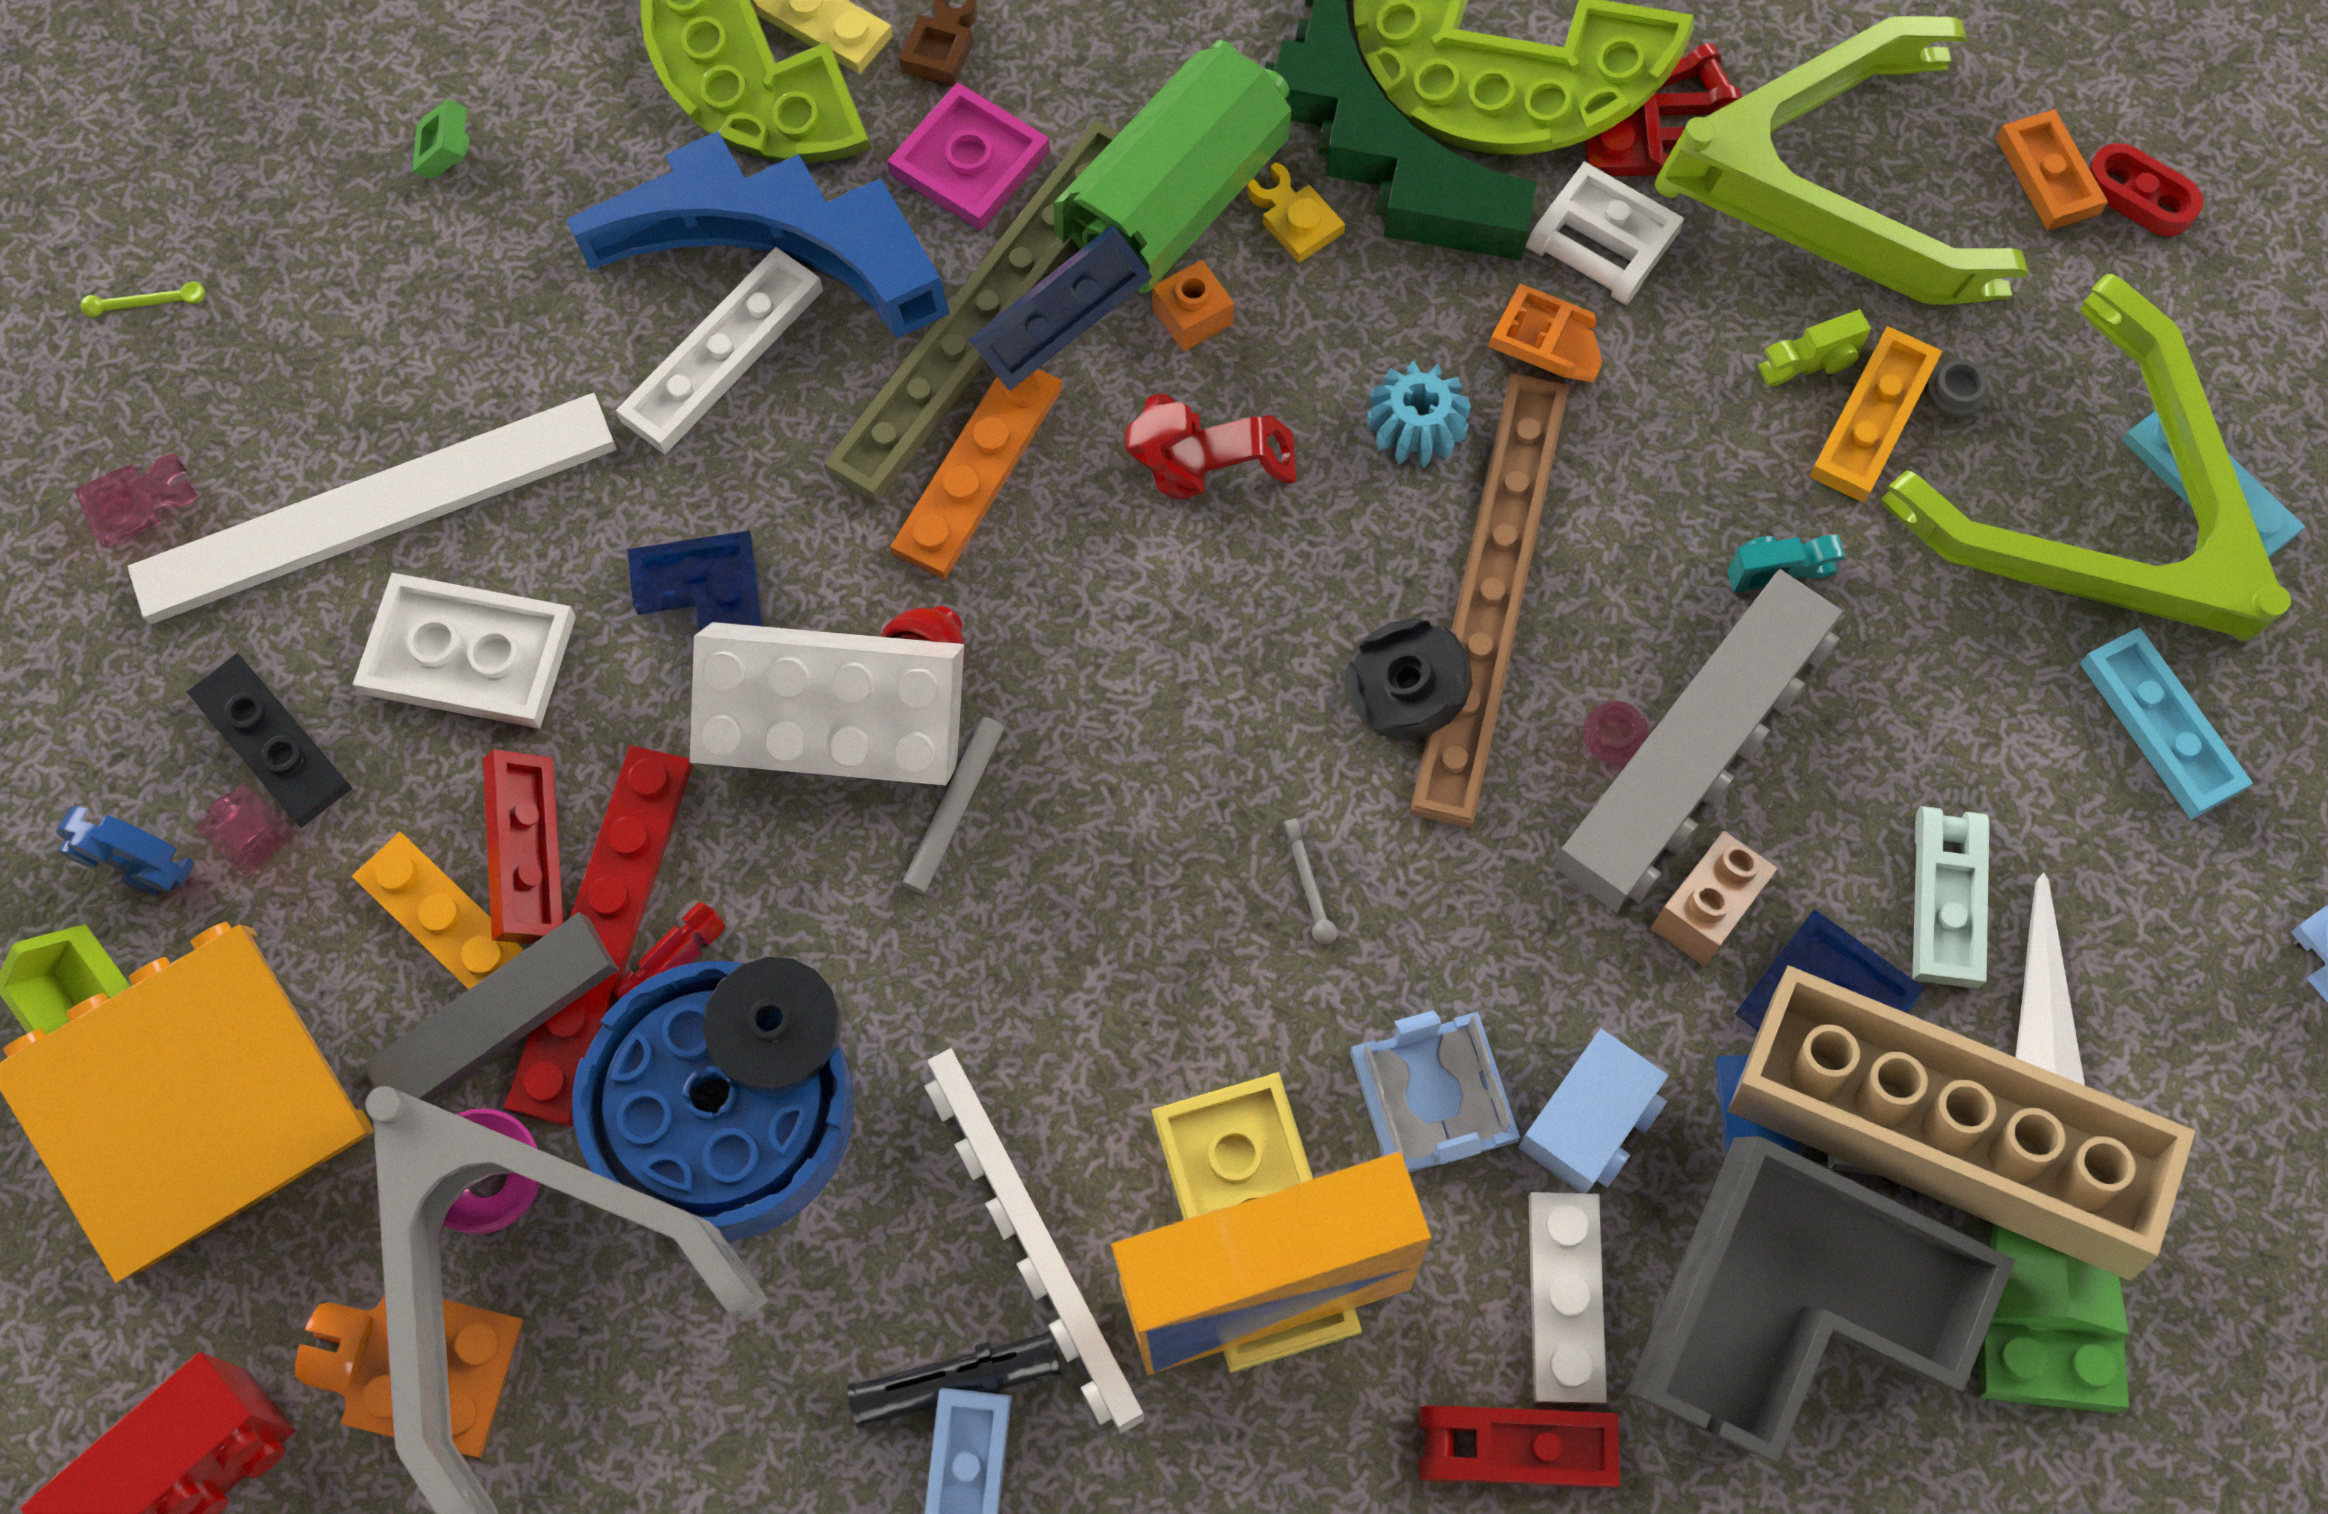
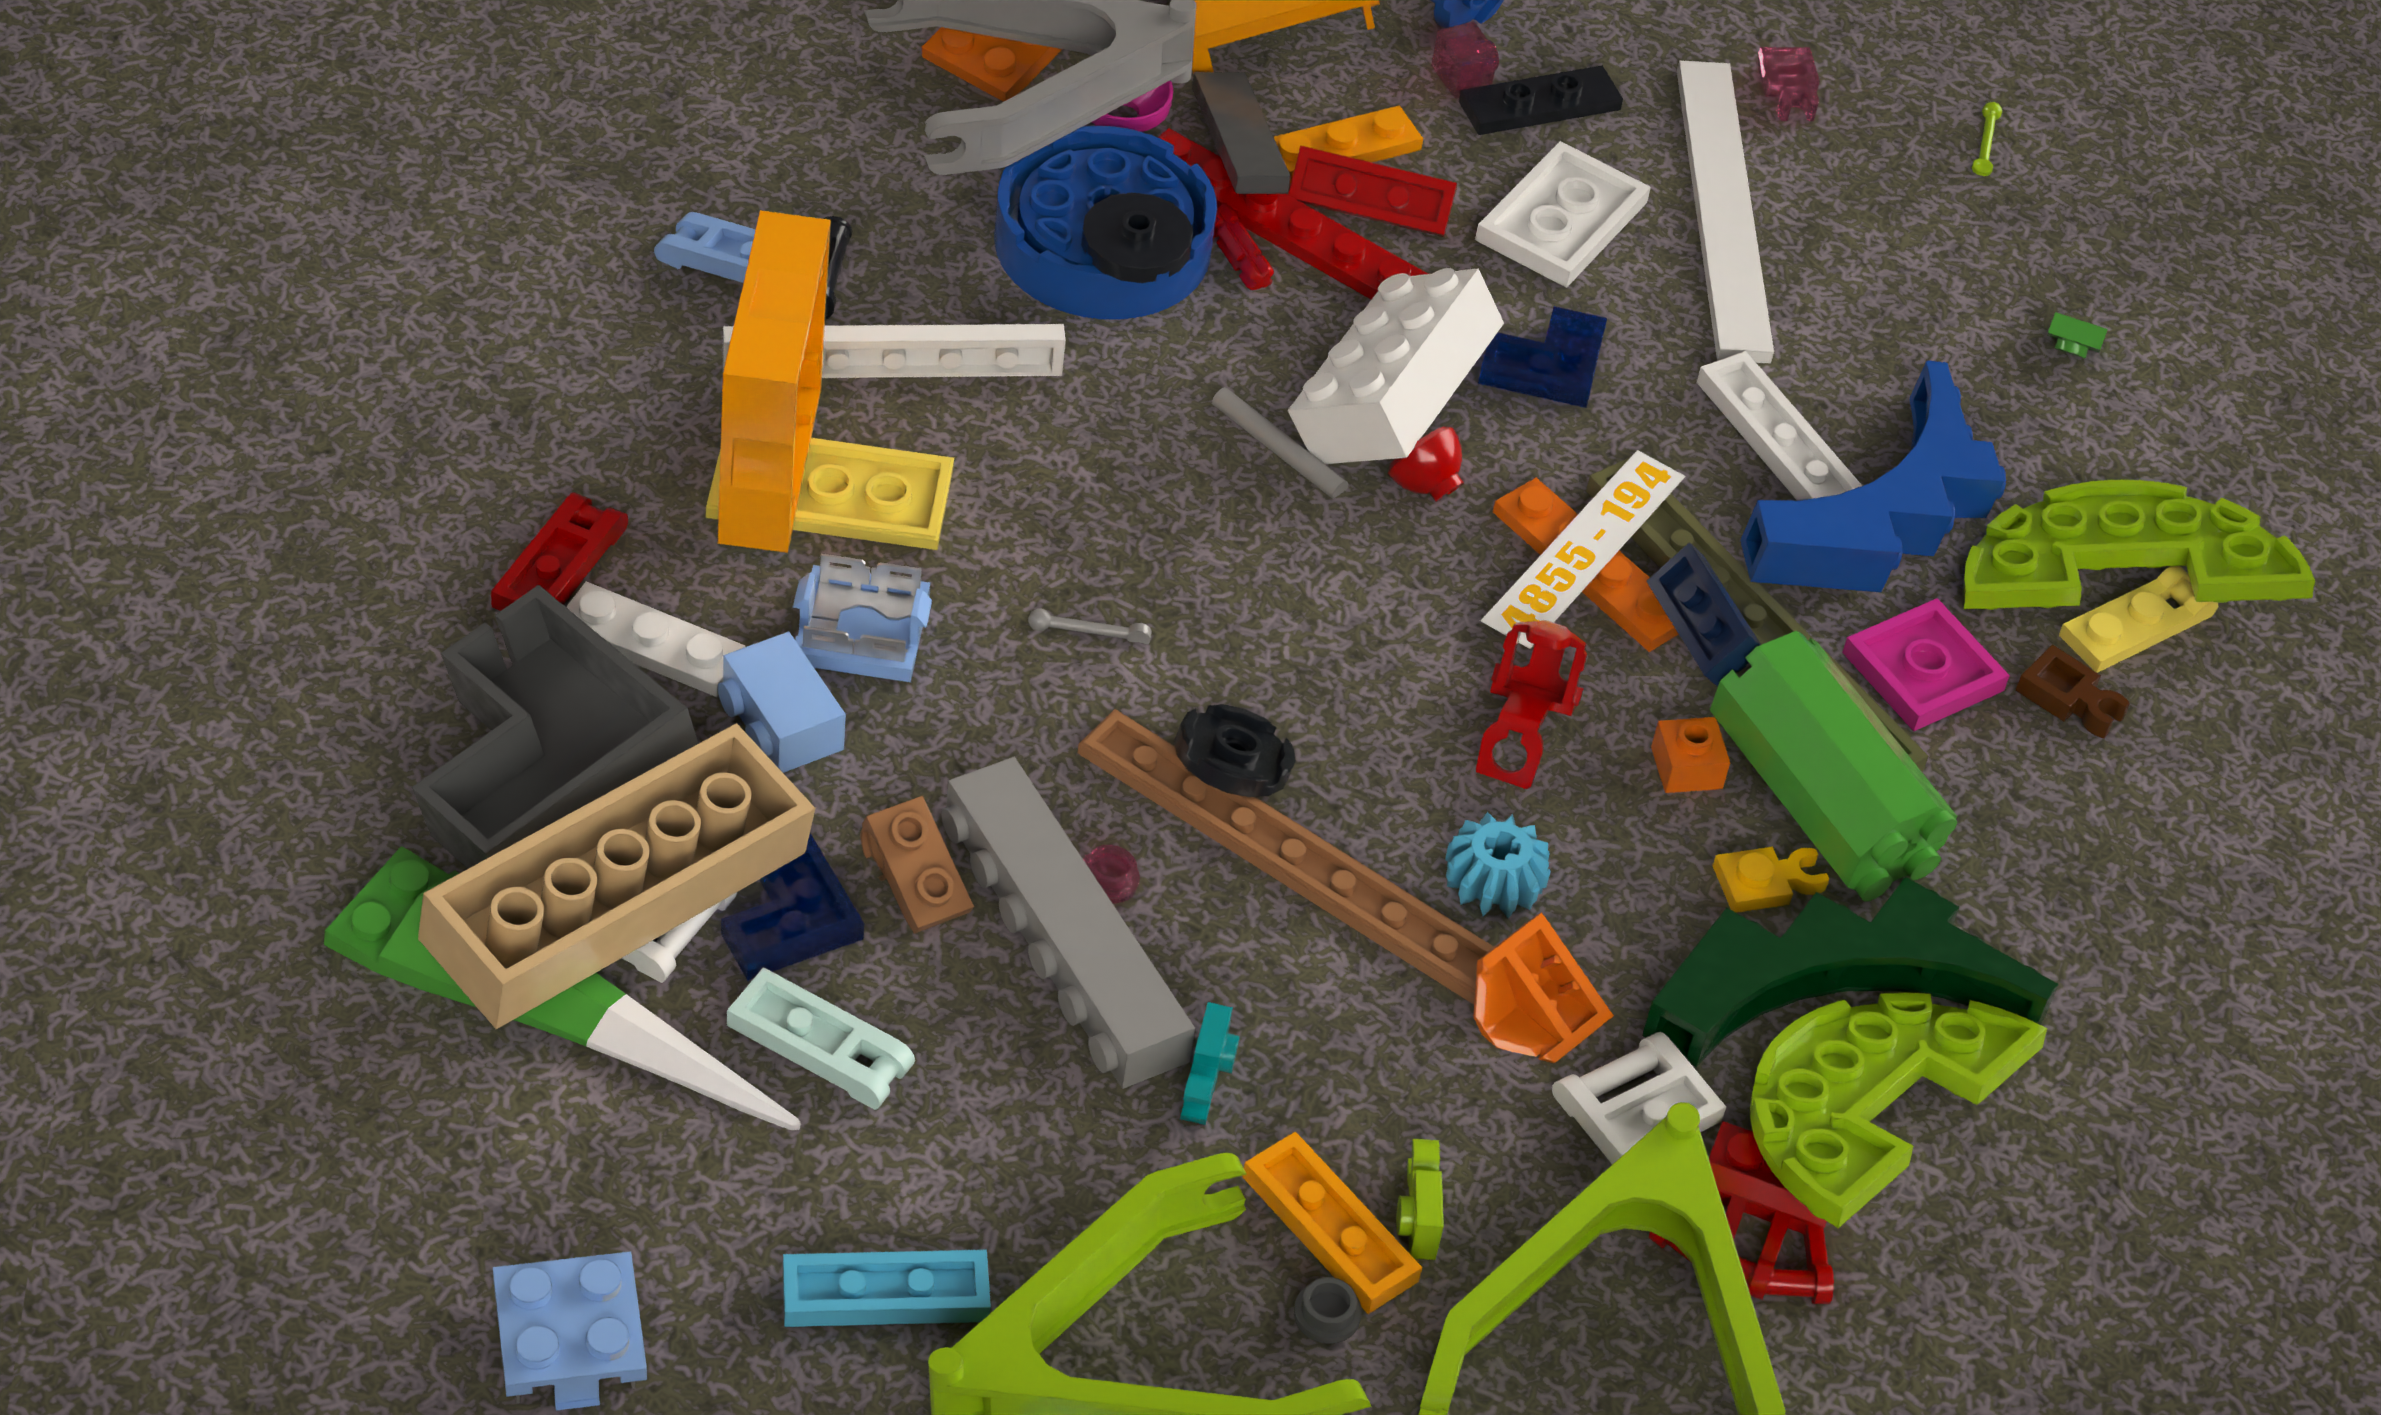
camera: 105 degrees right, 20 degrees down
none -> white sticker [1481,450,1686,649]

